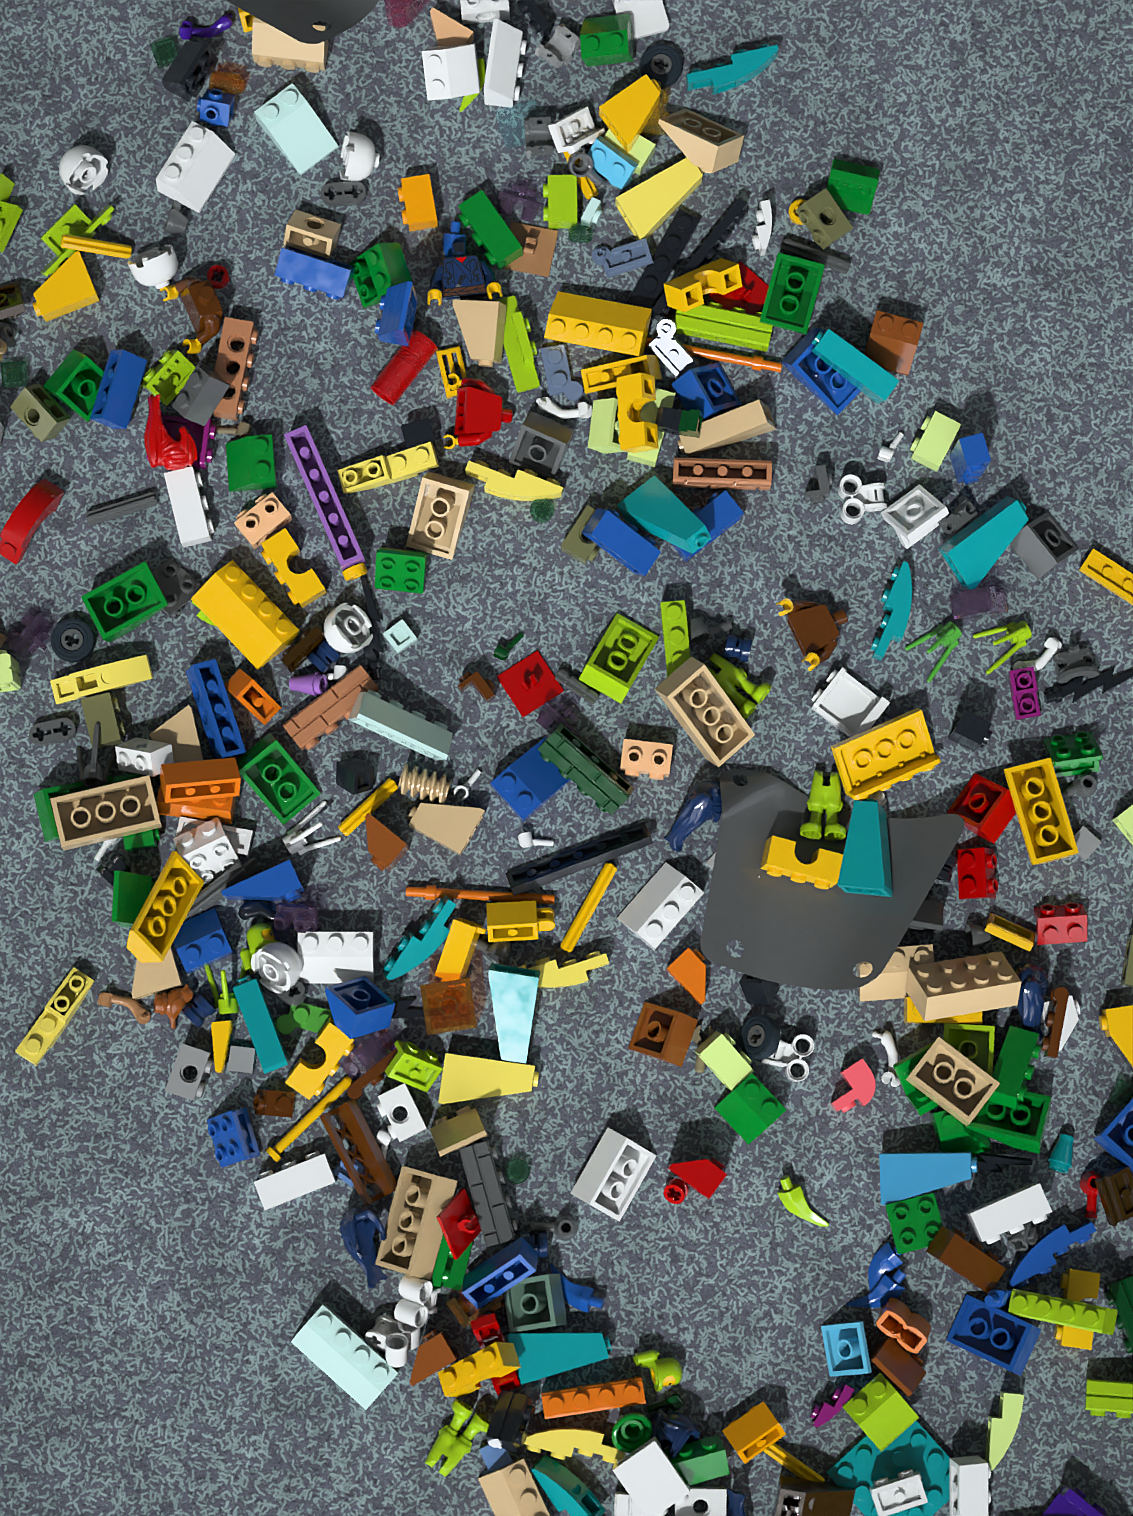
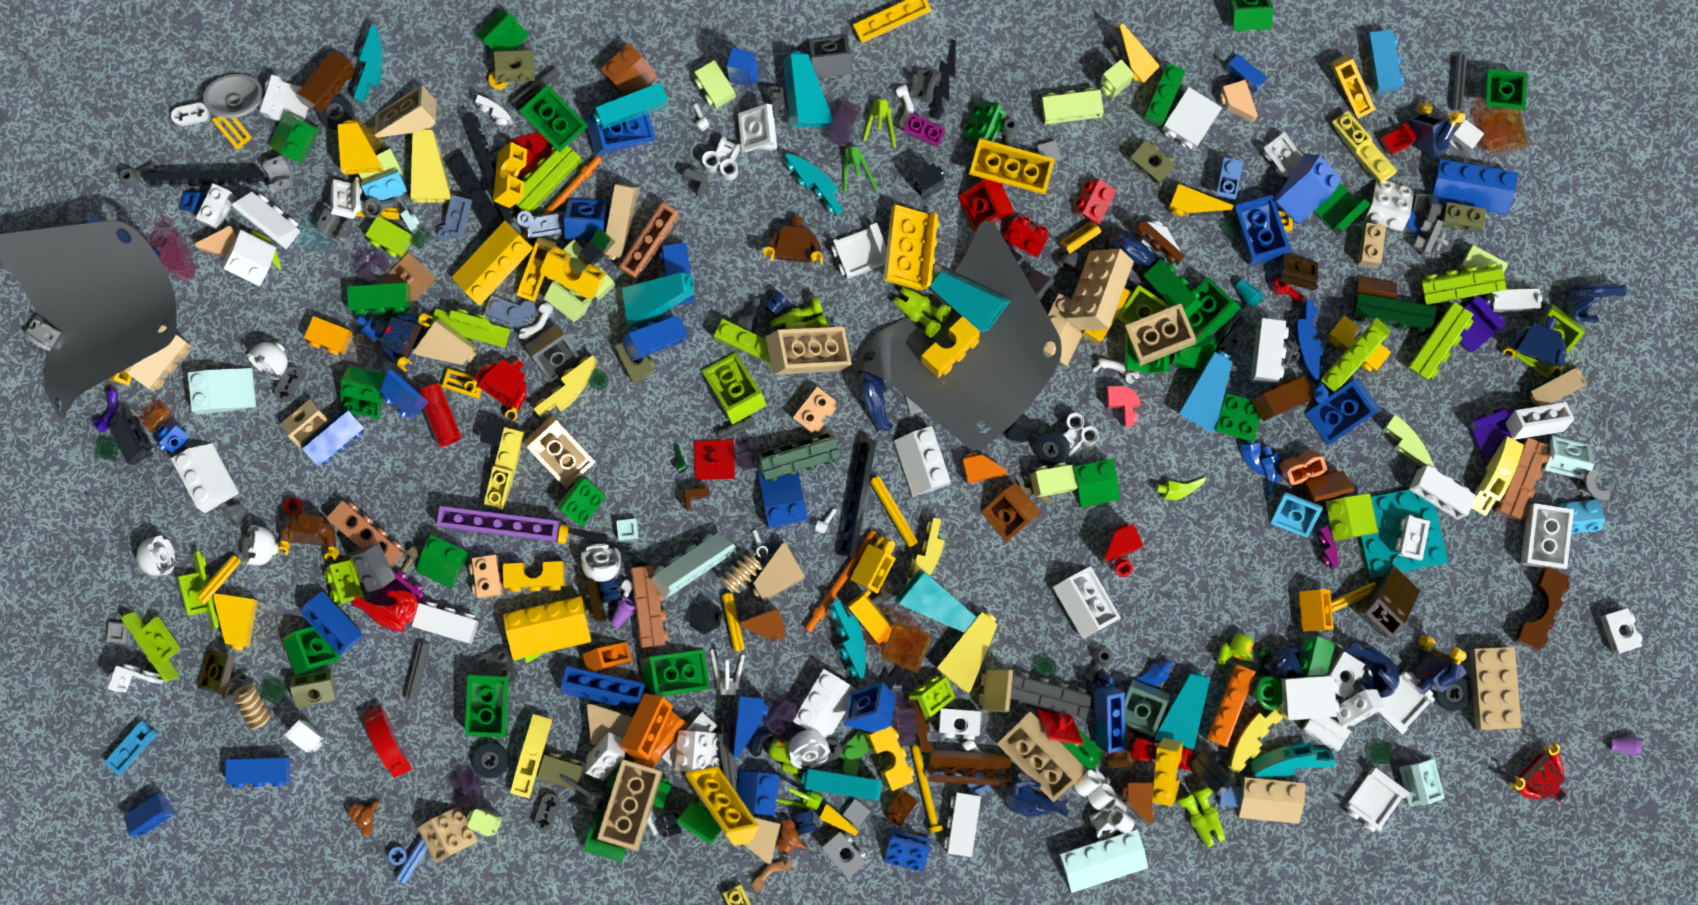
camera: 55 degrees left, 0 degrees up
none -> reddish brown brick [297,50,355,114]

